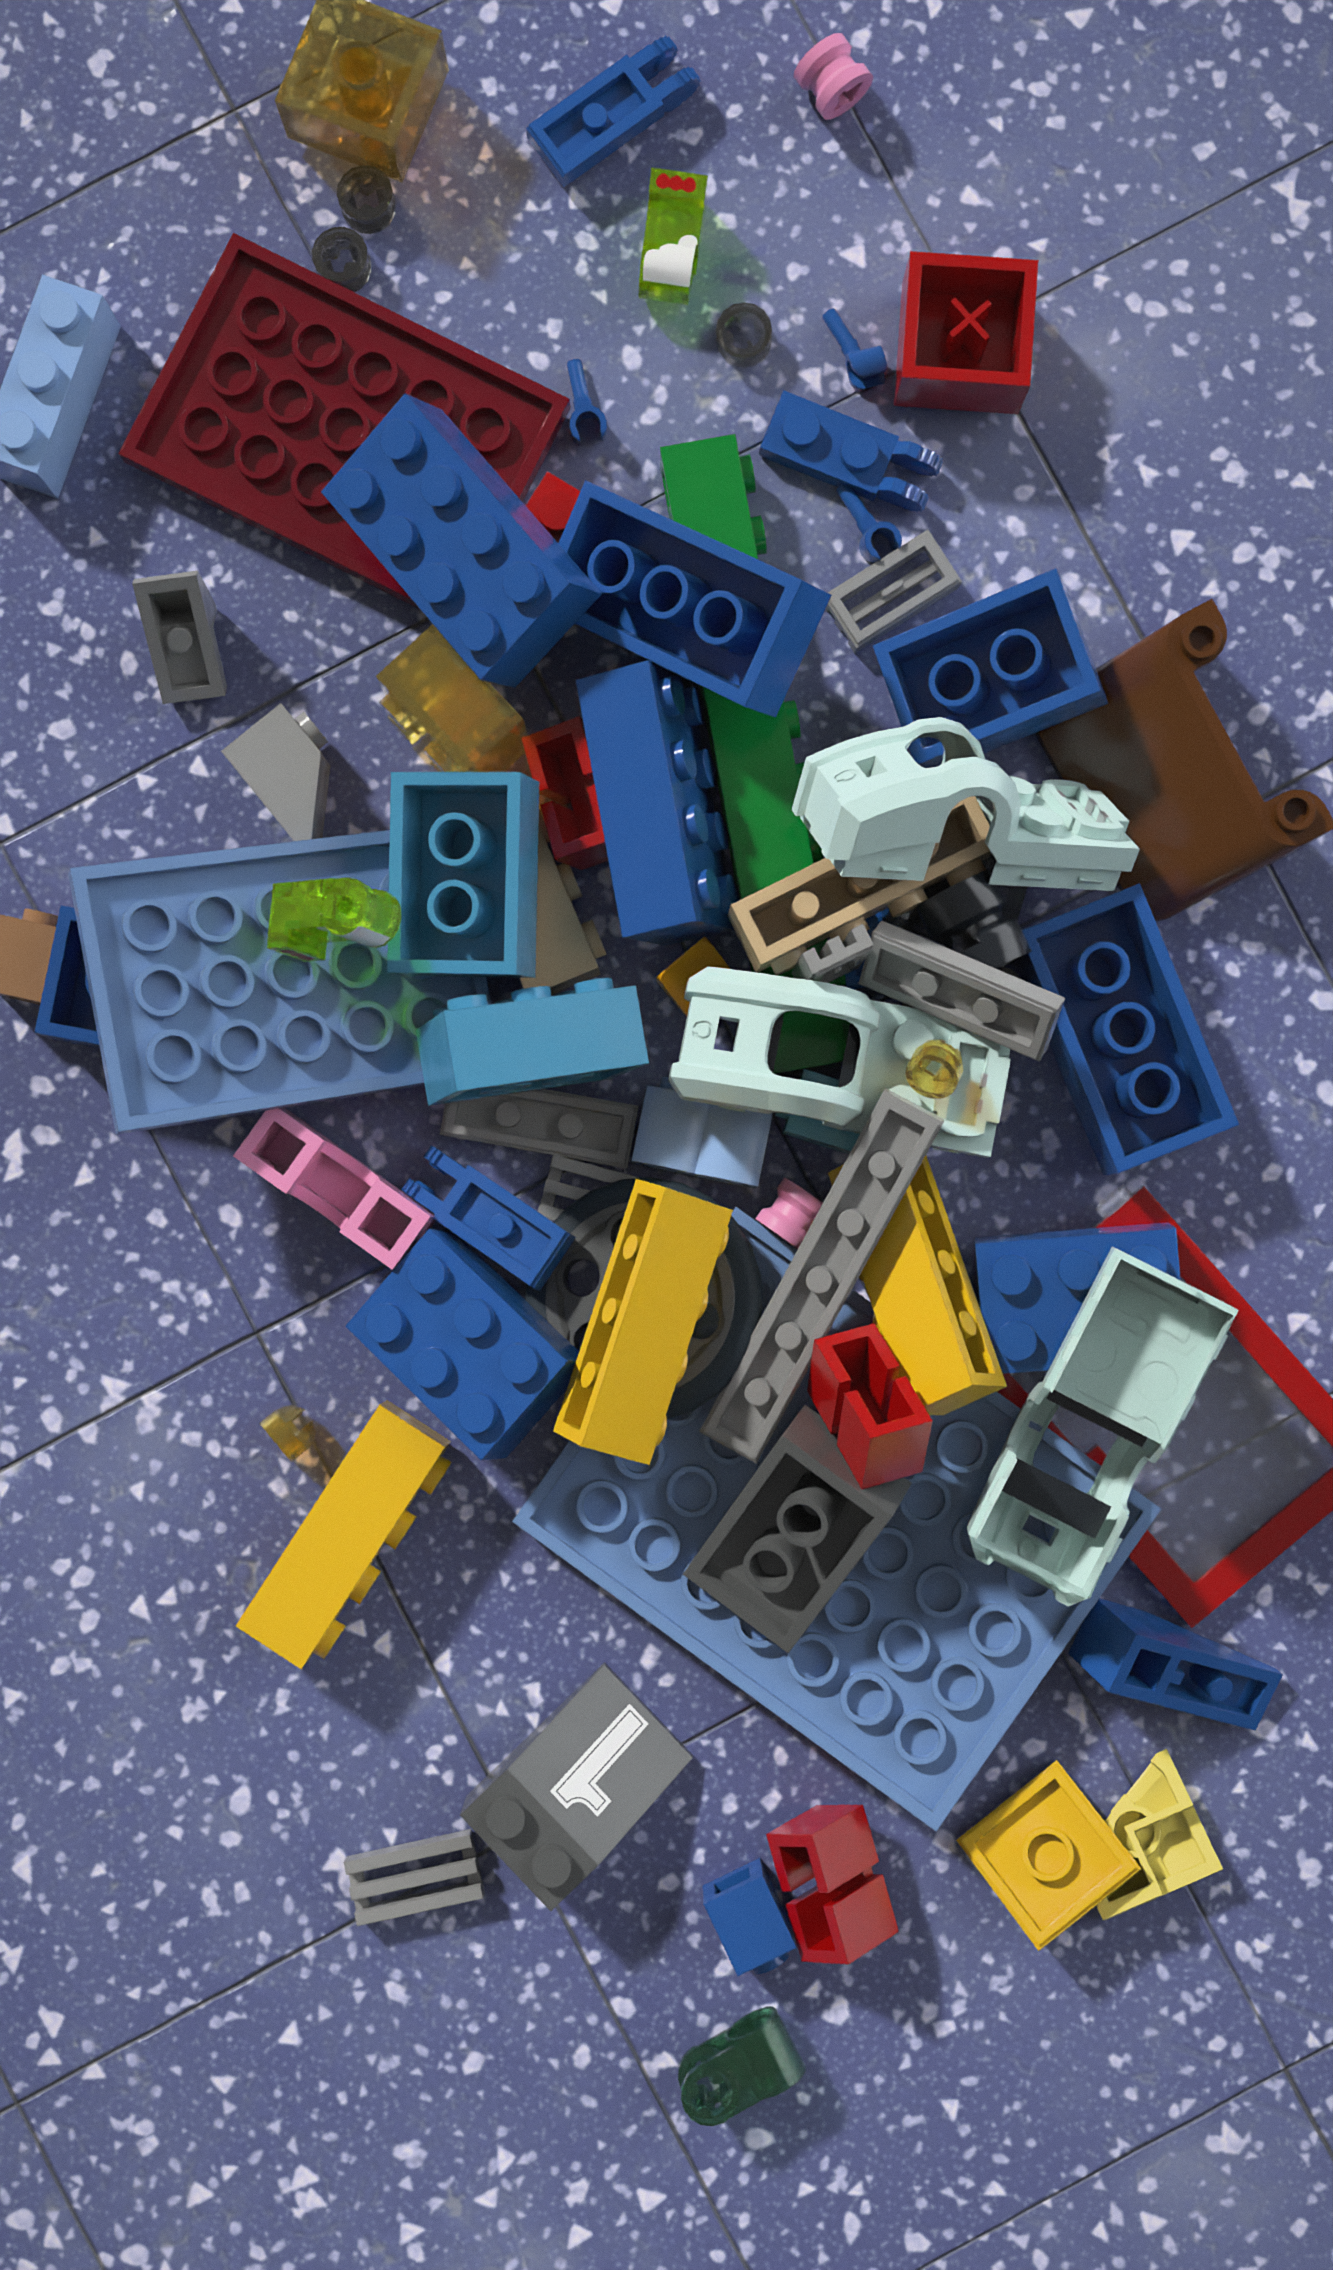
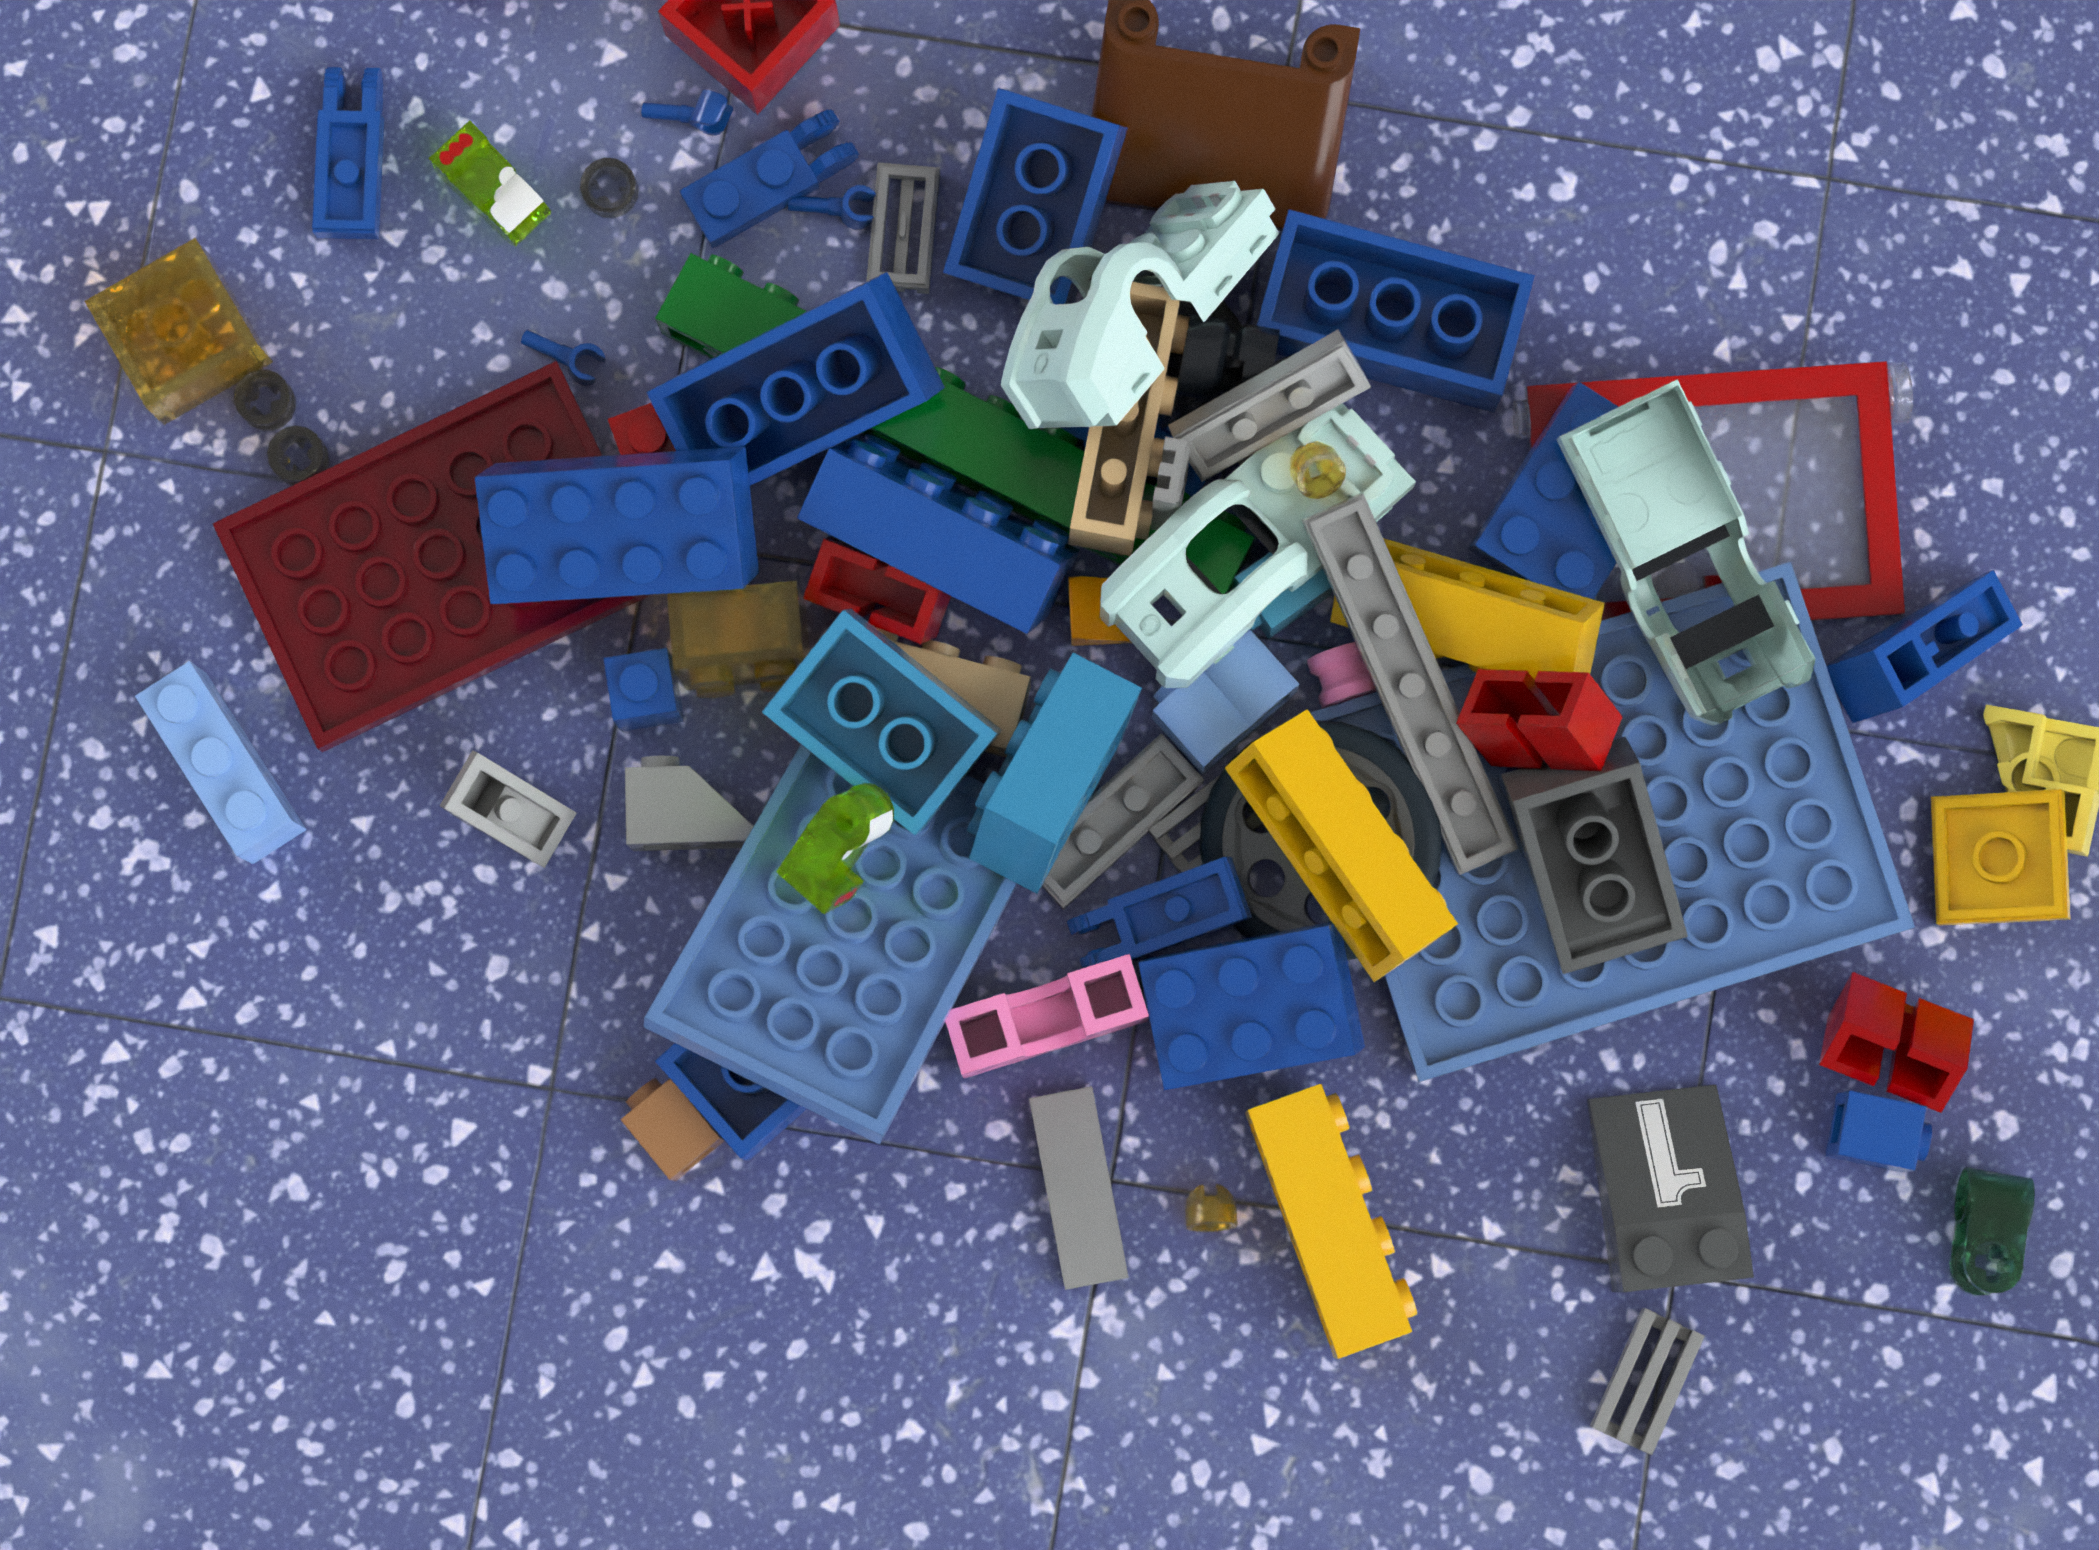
camera: 50 degrees left, 5 degrees down
none -> blue brick [603,648,684,732]
none -> light grey tile [1029,1086,1129,1290]

